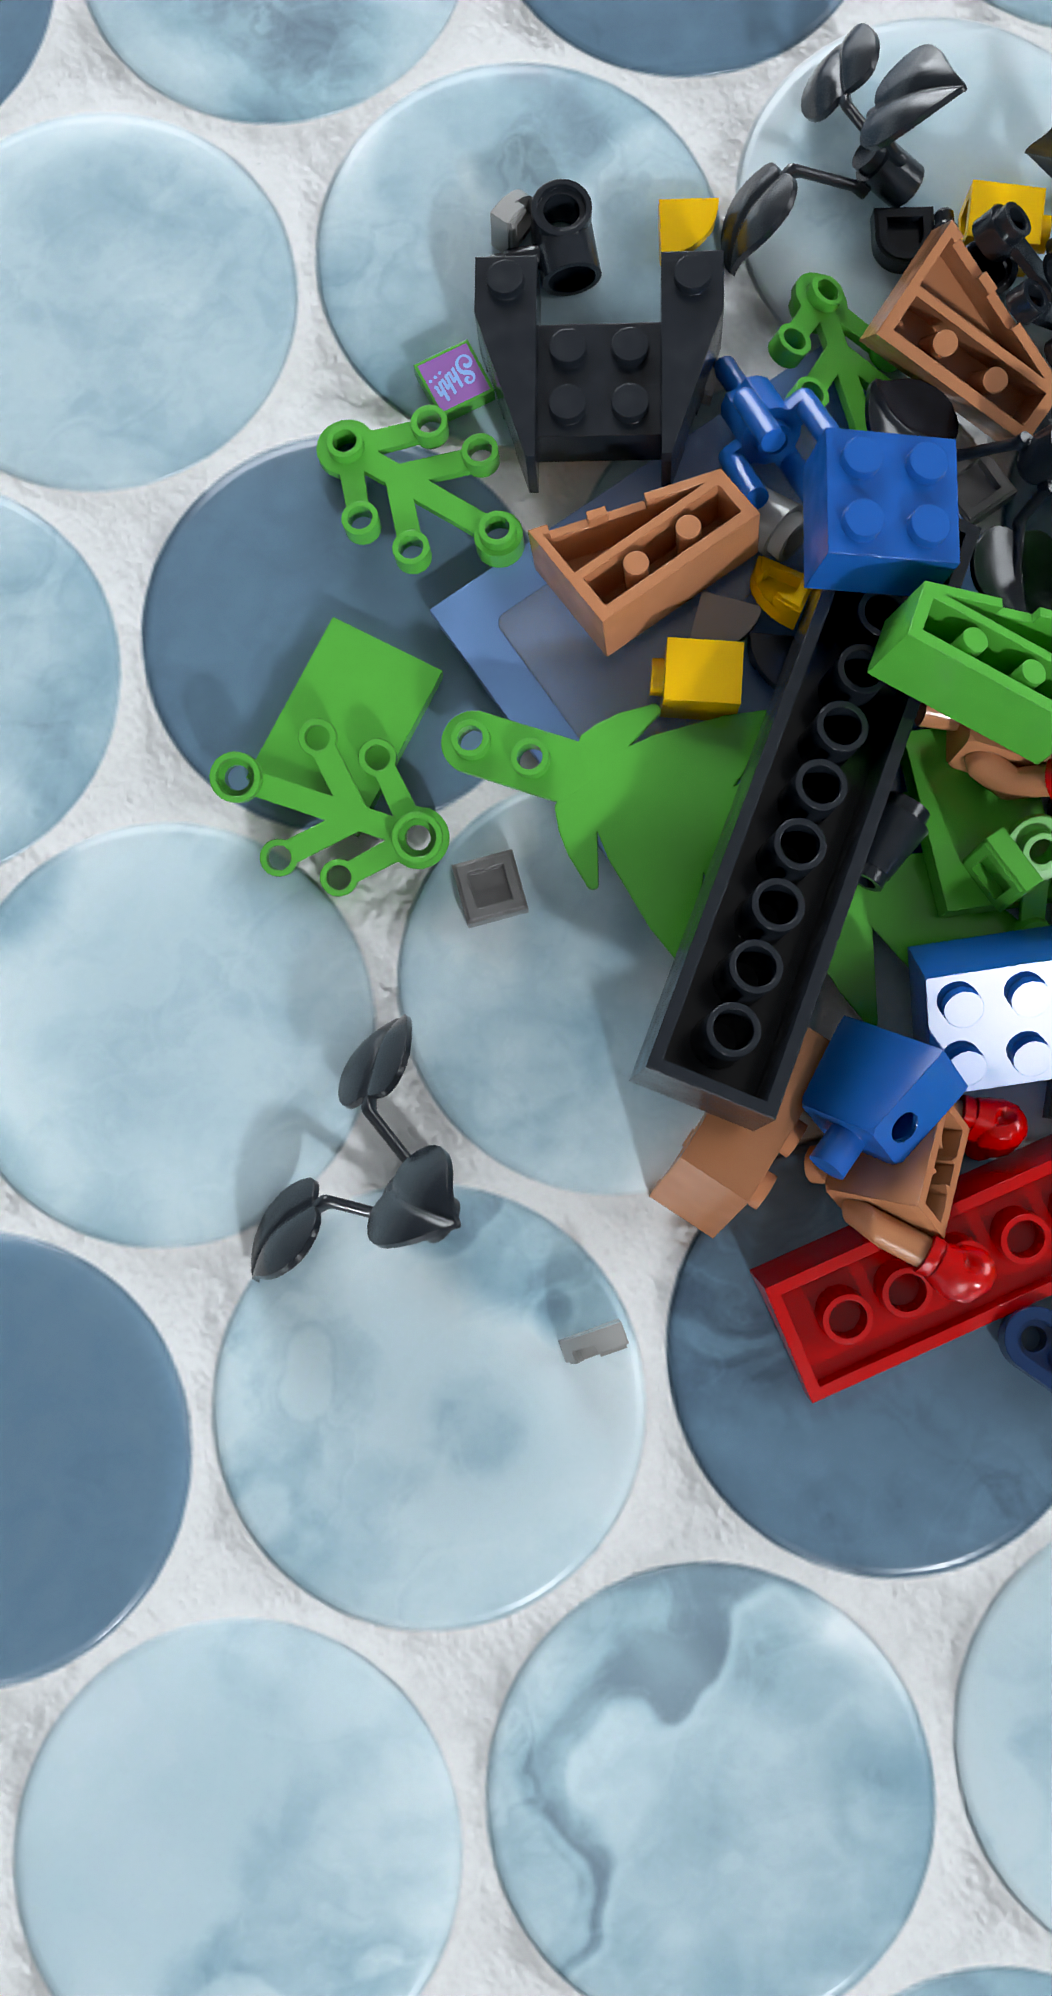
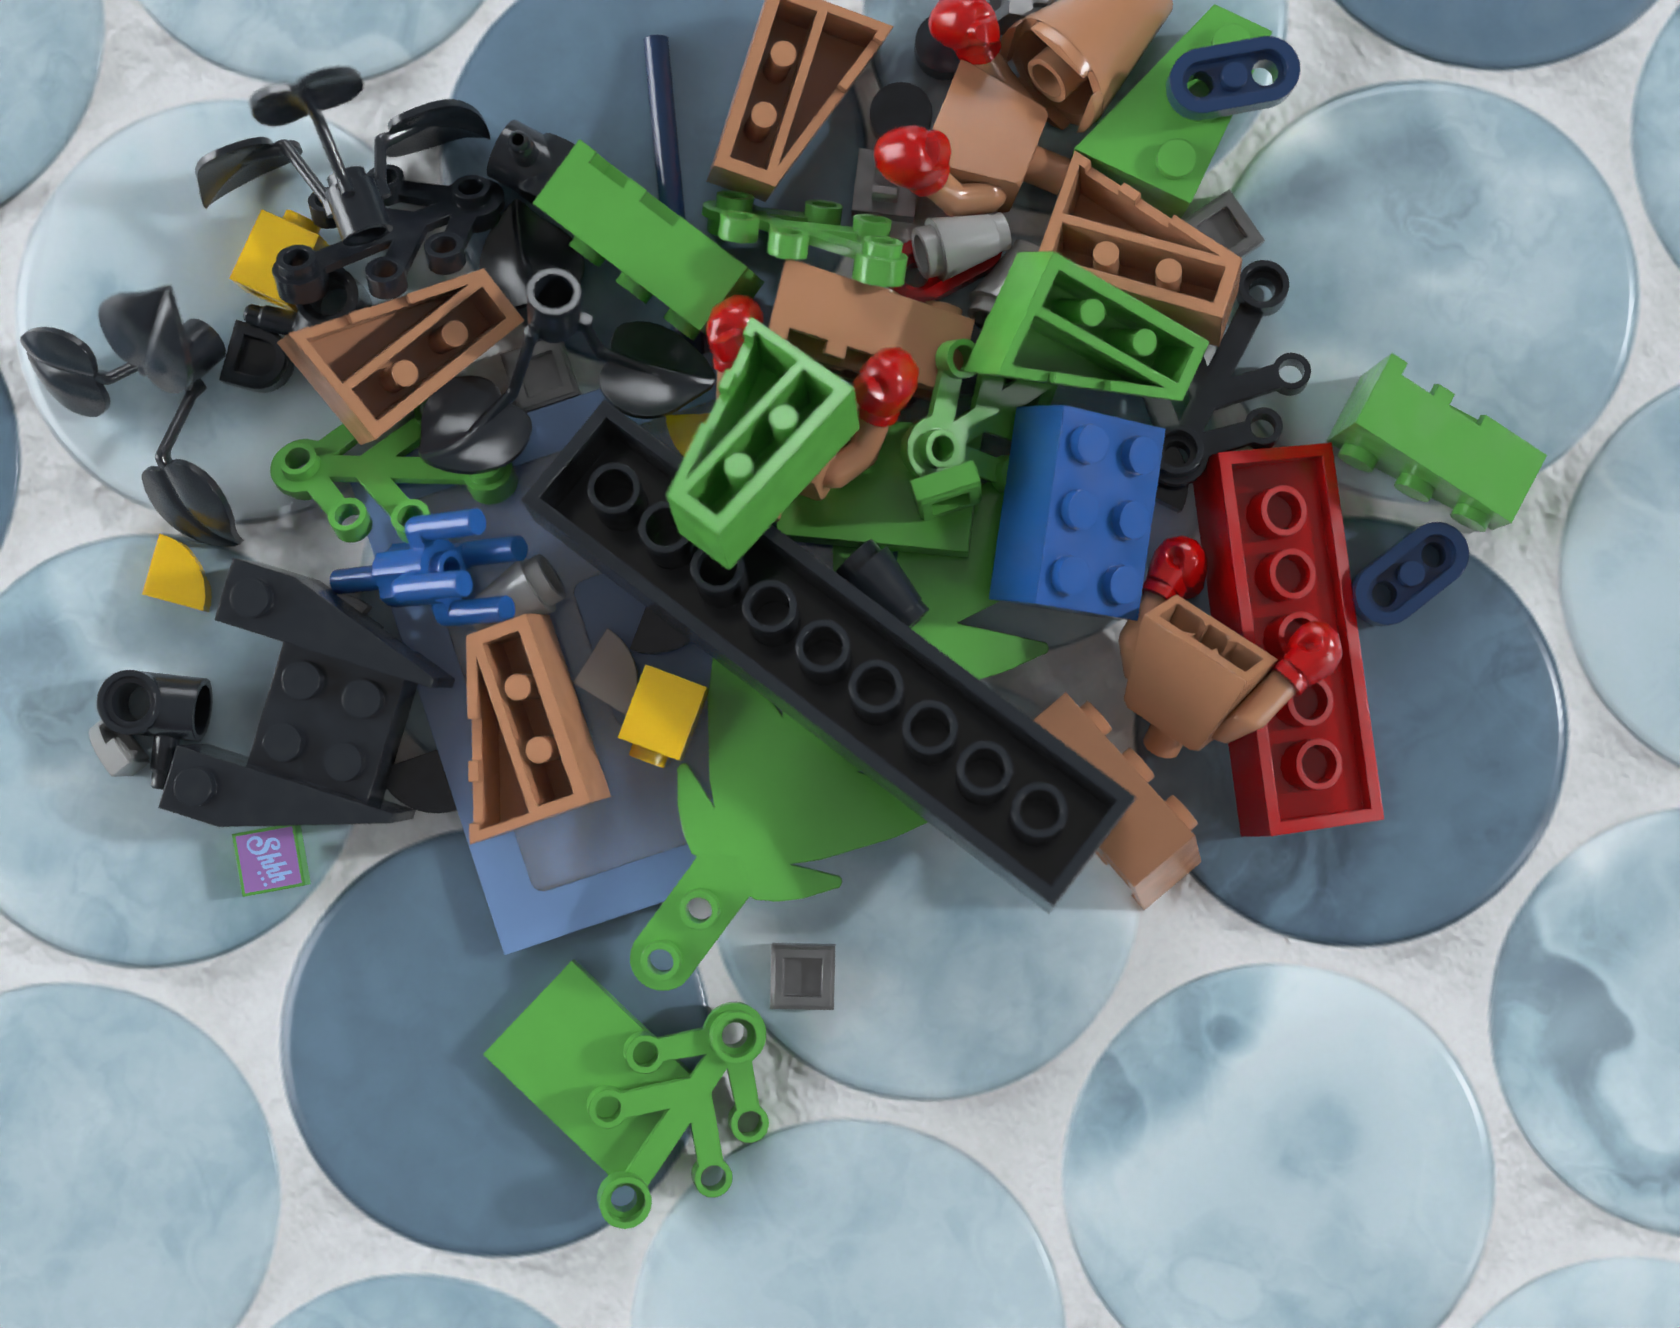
camera: 75 degrees left, 5 degrees up
black plant [251,1014,461,1282] -> none
bright green plant [316,405,525,574] -> none
light grey tile [558,1319,629,1364] -> none
yellow tile [750,556,812,630] -> none
blue torso [802,1015,968,1180] -> none
blue brick [803,427,960,596] -> none
none -> black tile [386,750,457,813]

